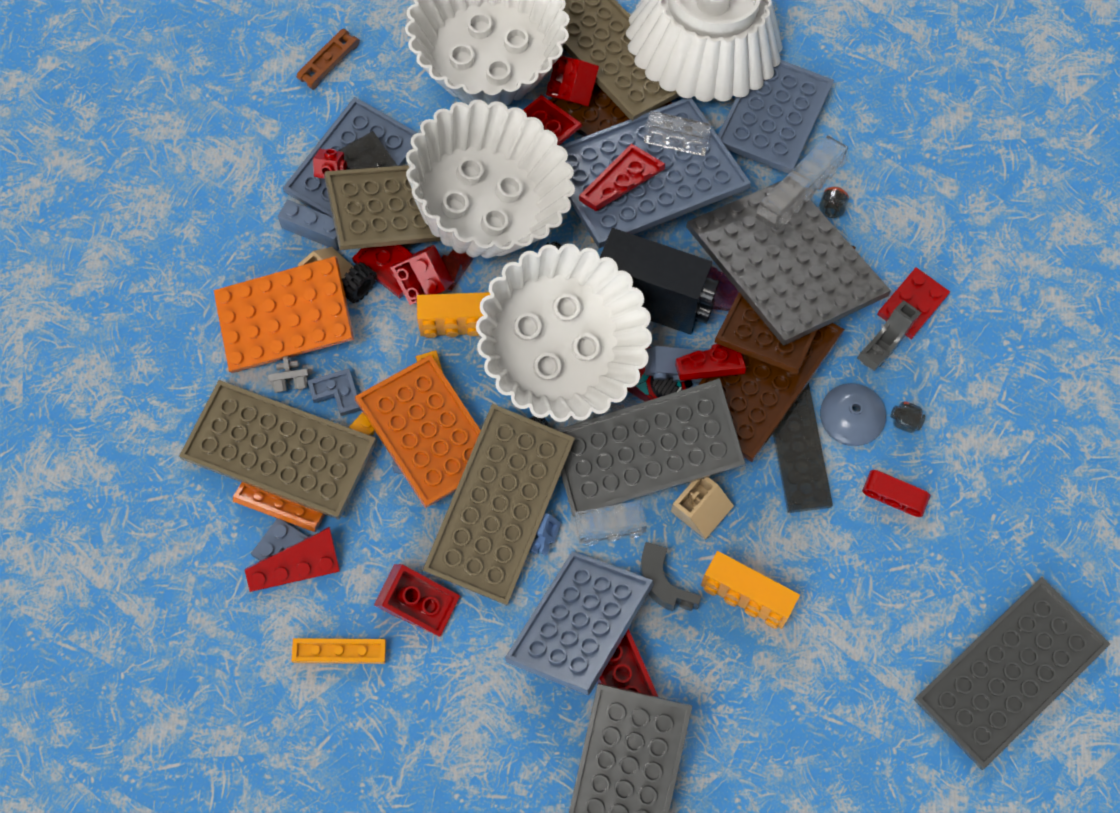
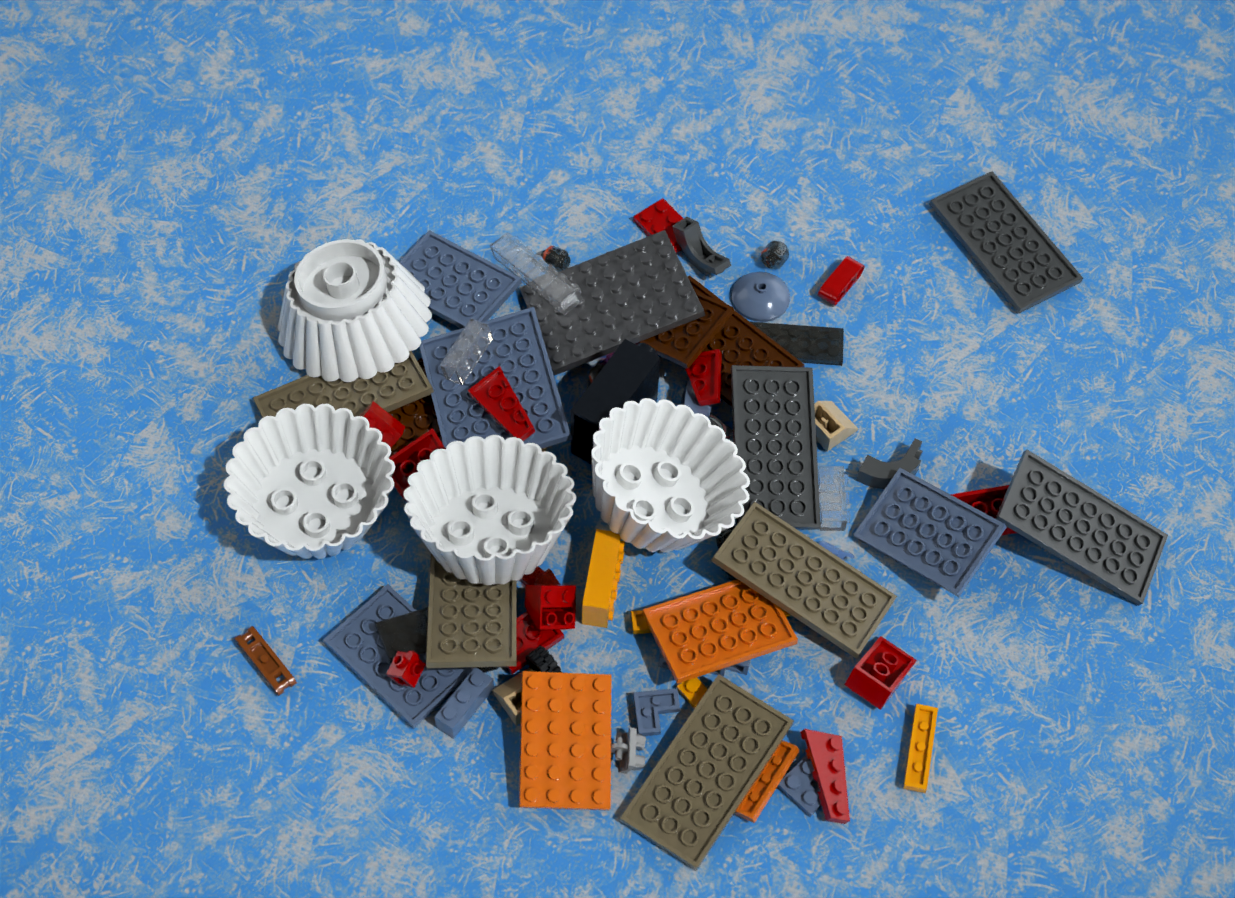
camera: 80 degrees left, 10 degrees down
light orange brick [701,551,800,629] -> none

